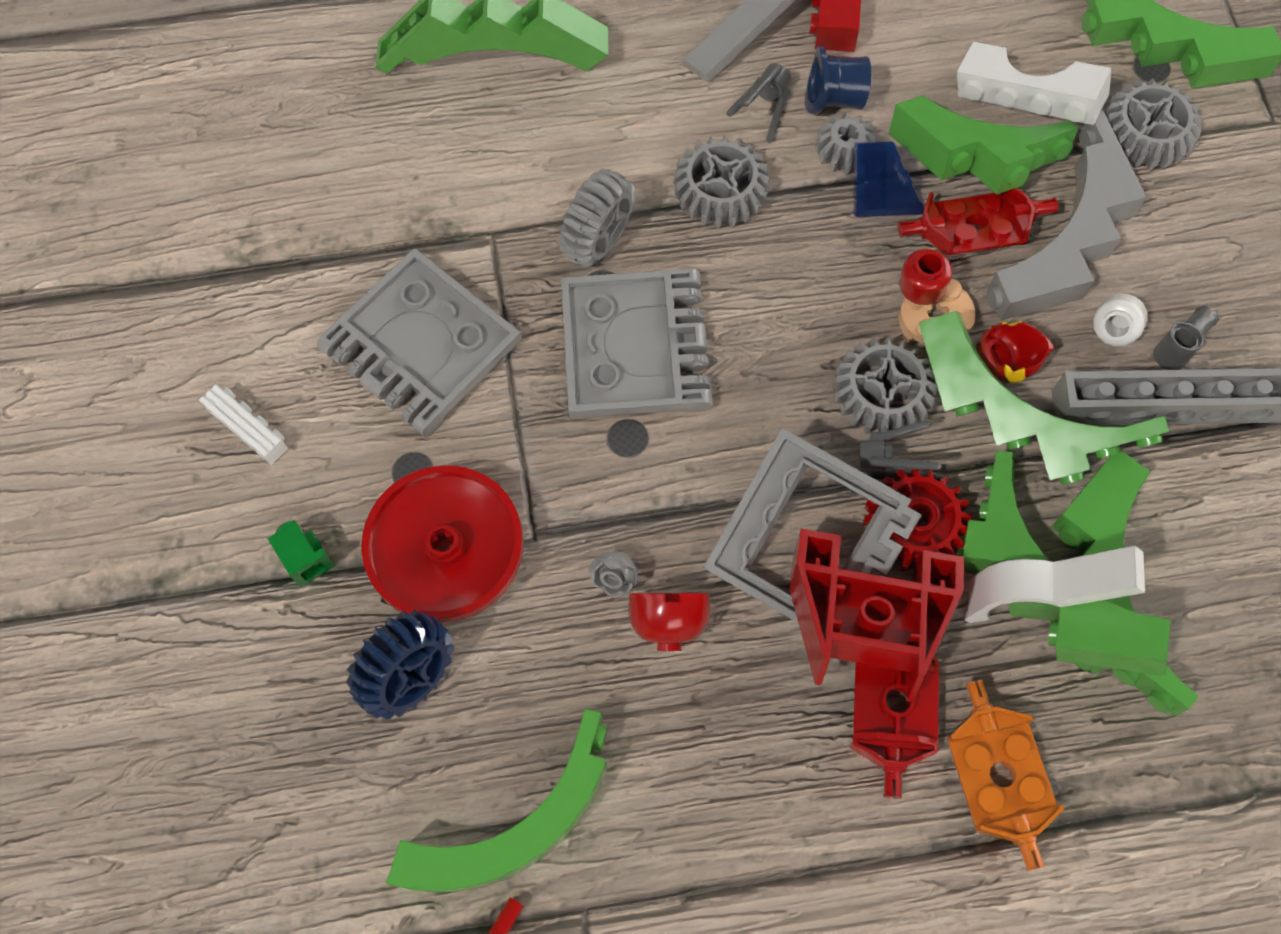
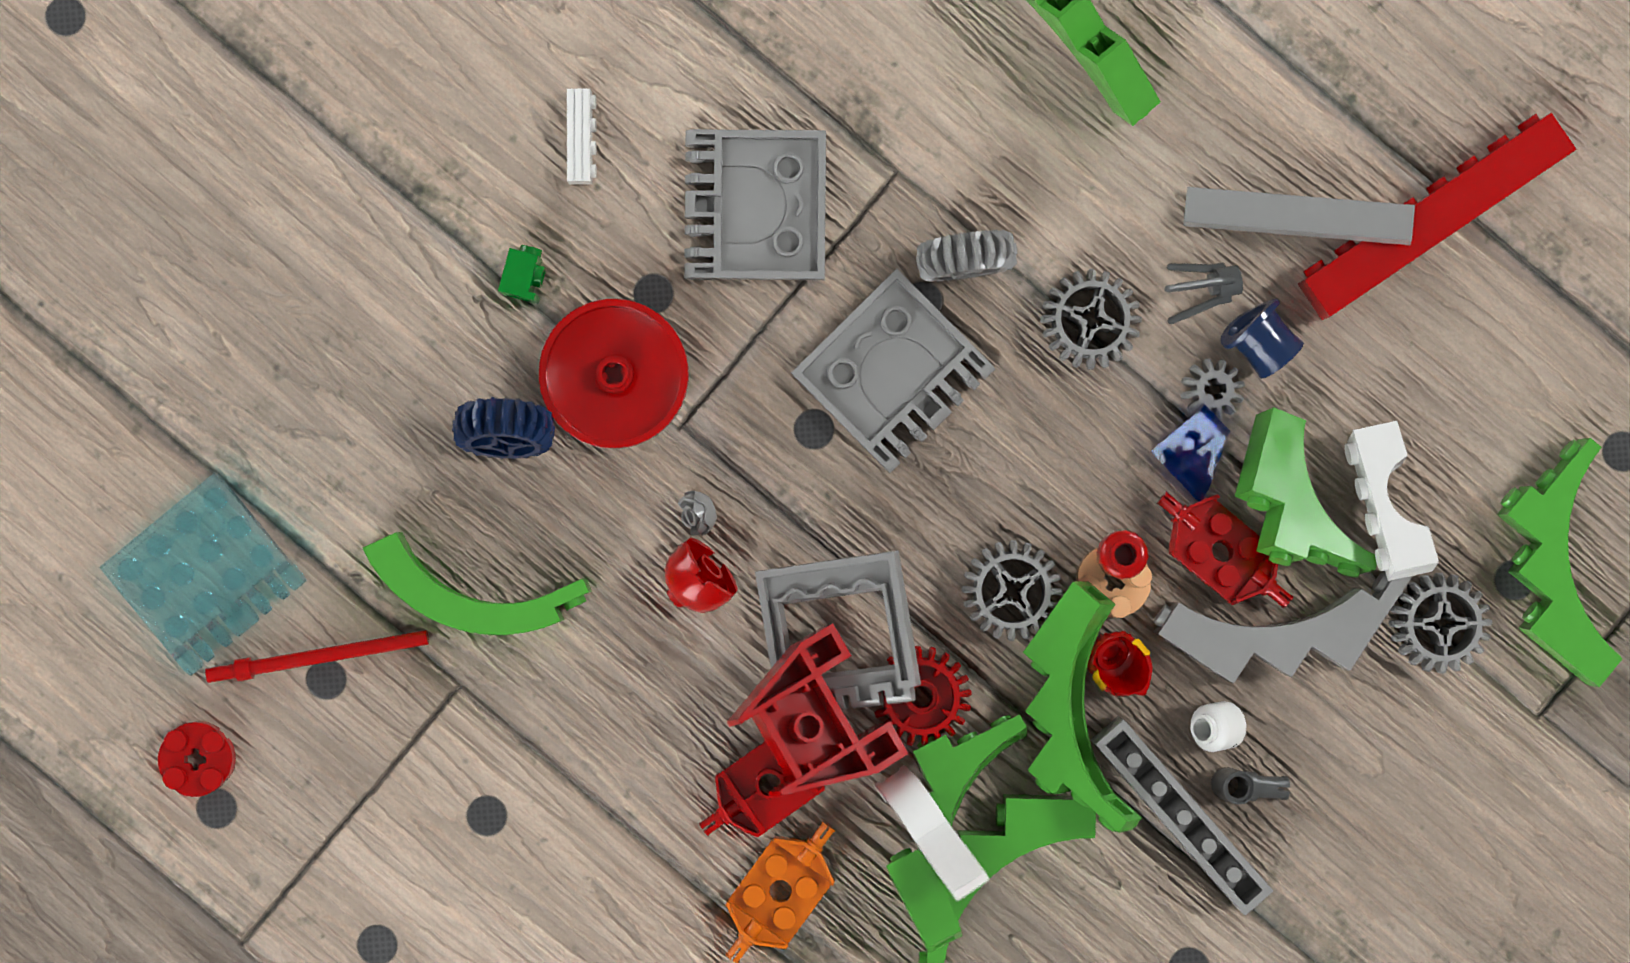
camera: 50 degrees right, 20 degrees up
dark grey plant [860,421,951,482] -> none

